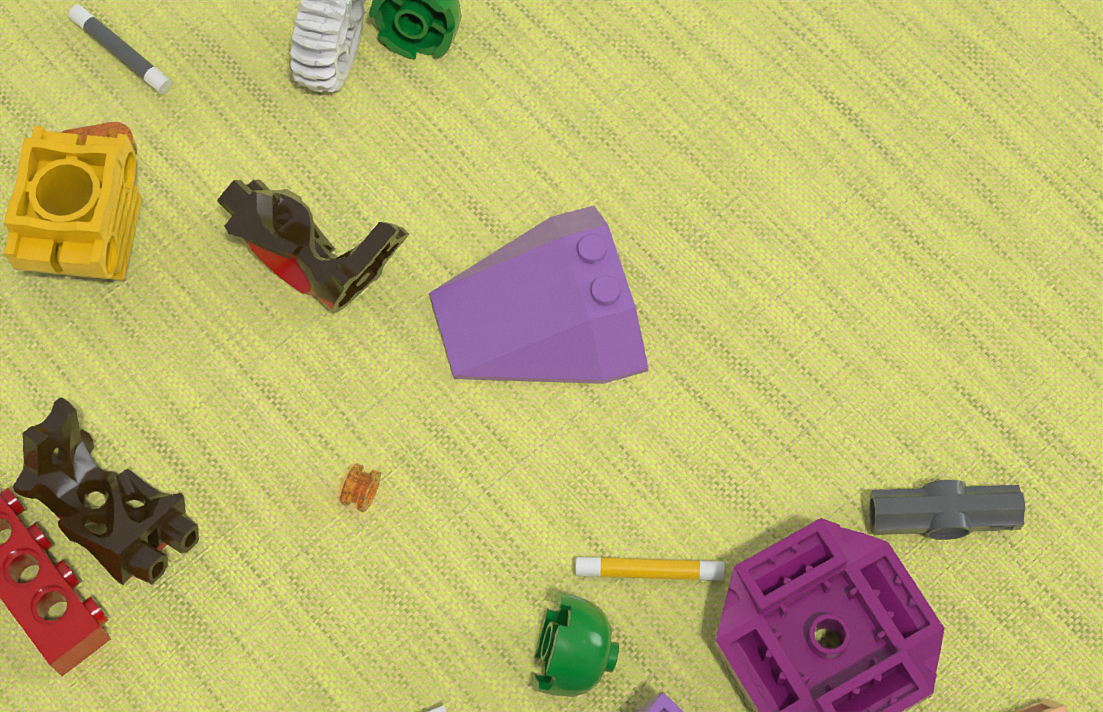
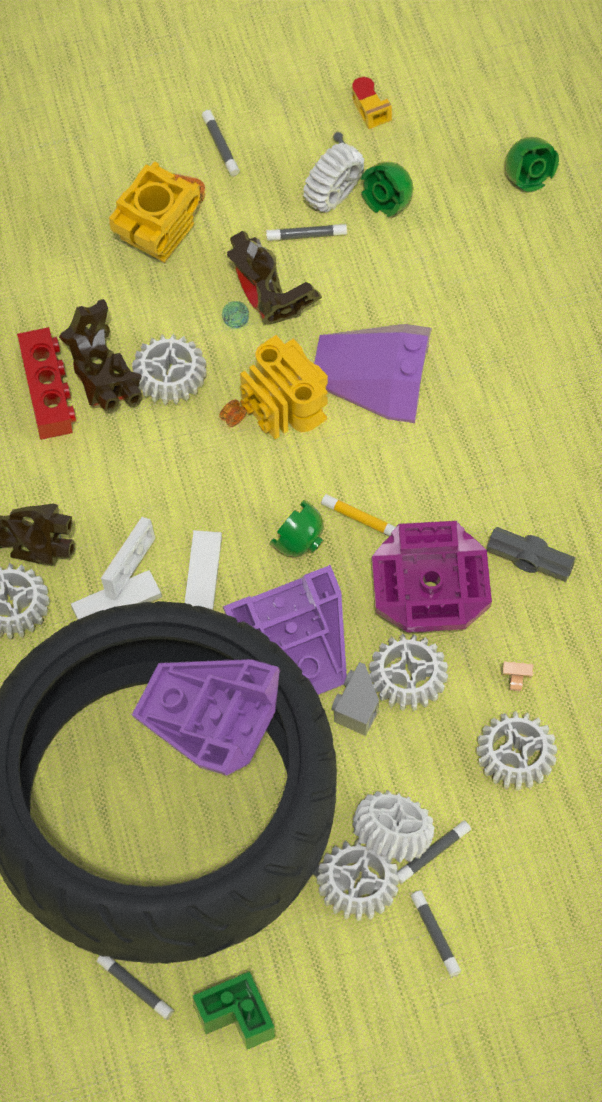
camera: 25 degrees right, 5 degrees down
none -> white gear [132,334,206,405]
none -> clear light blue plate [221,301,249,328]
none -> yellow piece [239,335,328,439]
none -> dark grey bar [266,224,347,241]

